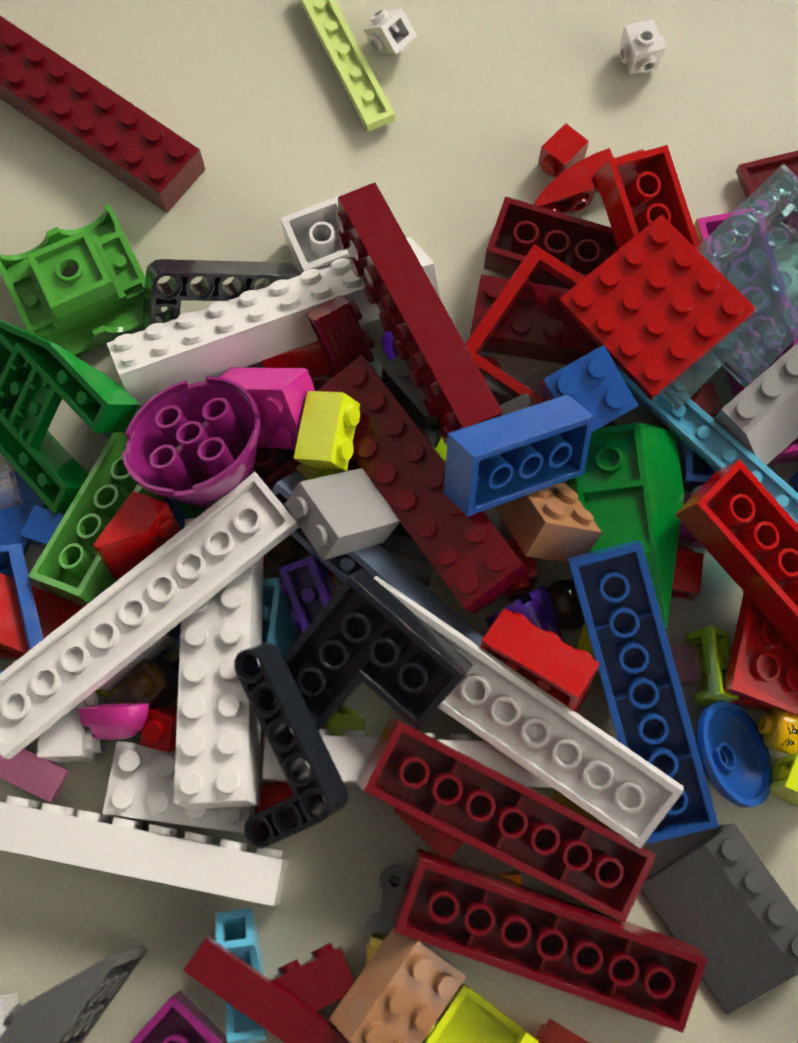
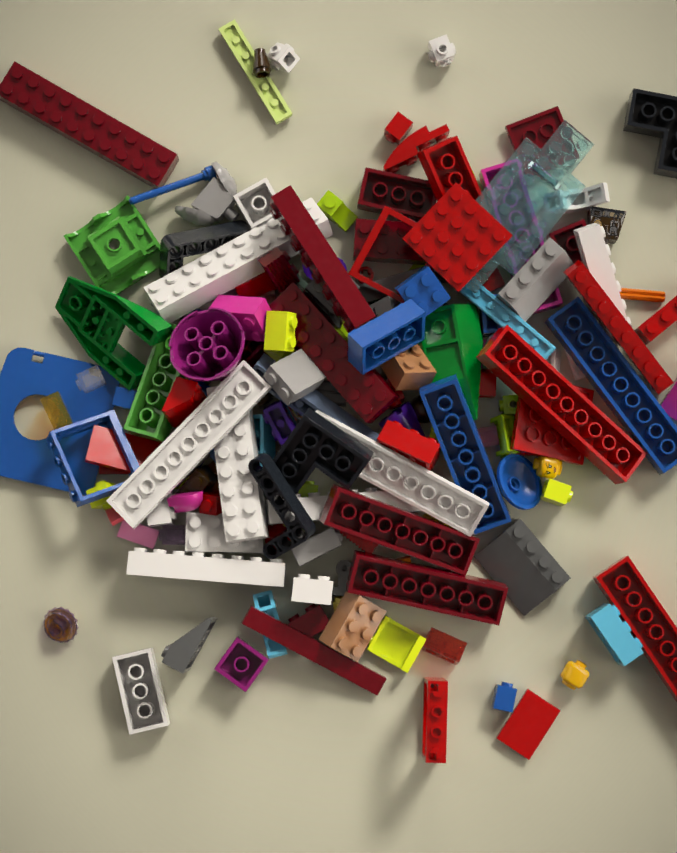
camera: 10 degrees left, 10 degrees up
none -> blue piece [129,165,217,204]
none -> brick [159,525,186,545]
none -> light grey torso [175,162,239,226]
none -> dark brown cone [253,48,271,78]
none -> light grey brick [291,527,343,567]
none -> white brick [291,574,333,605]
none -> lime arch [317,190,358,232]
none -> lime brick [498,395,518,416]

